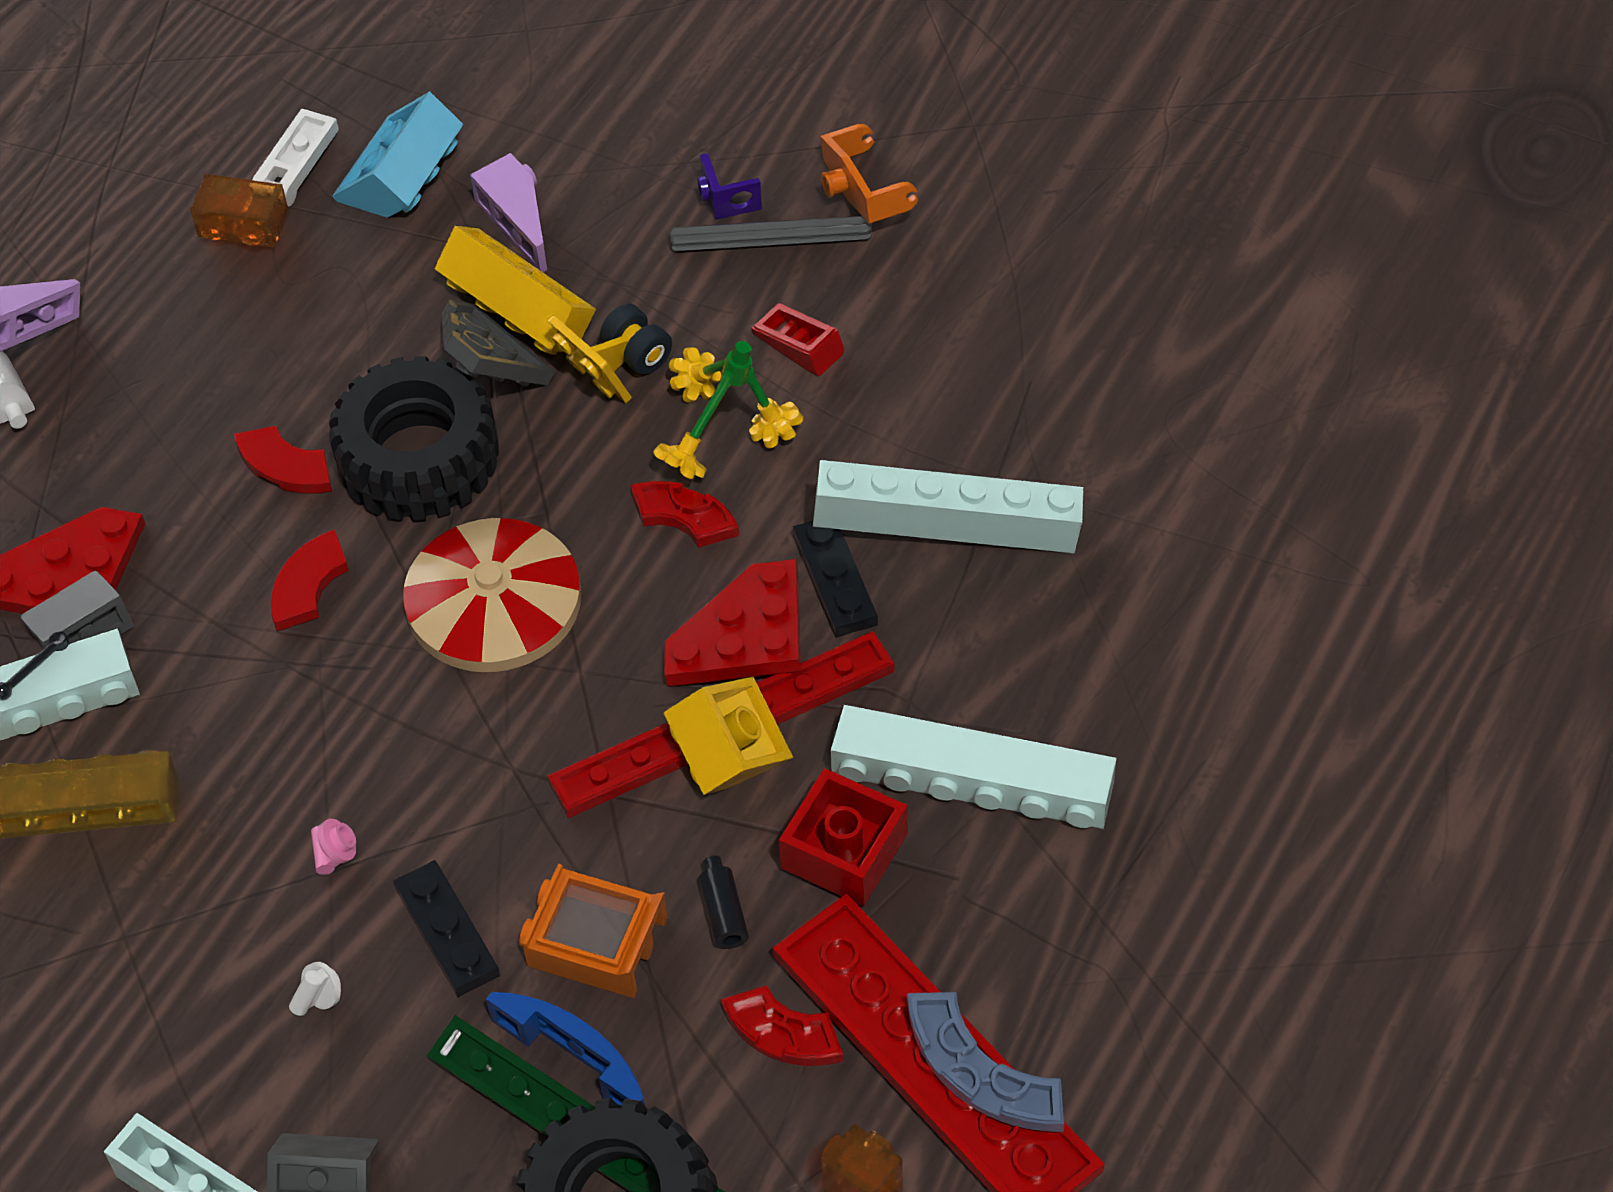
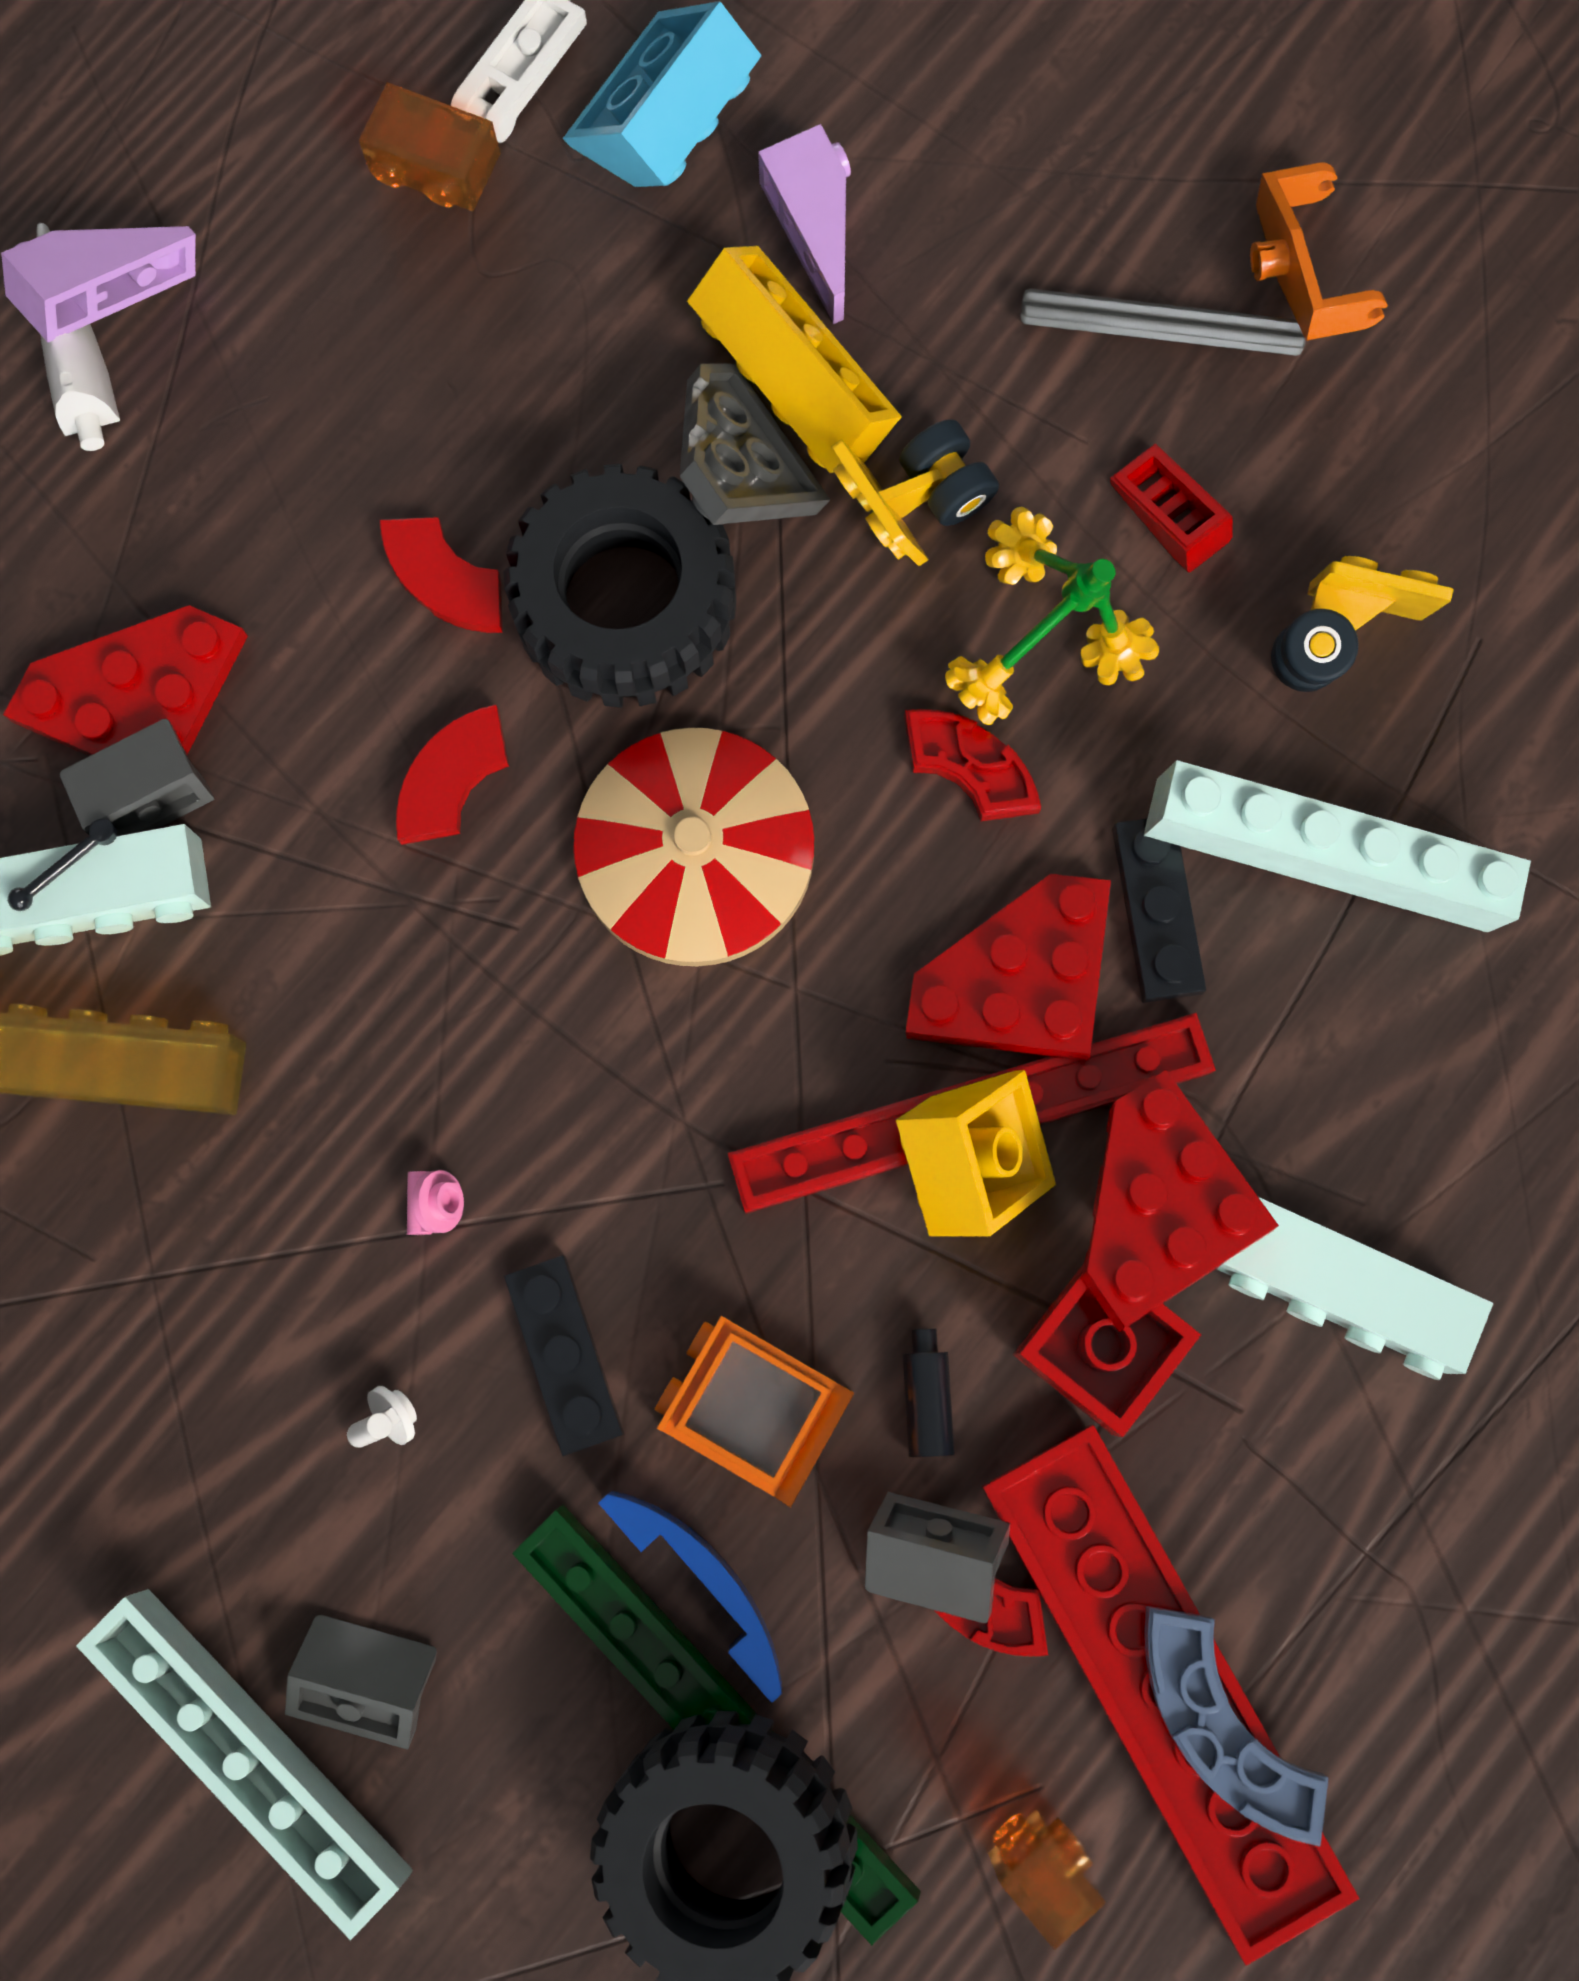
camera: 10 degrees right, 25 degrees up
dark purple bracket [697,153,762,220] -> none
none -> dark grey panel [865,1492,1010,1623]
none -> red plate [1082,1070,1279,1332]
none -> plate [1271,556,1454,692]

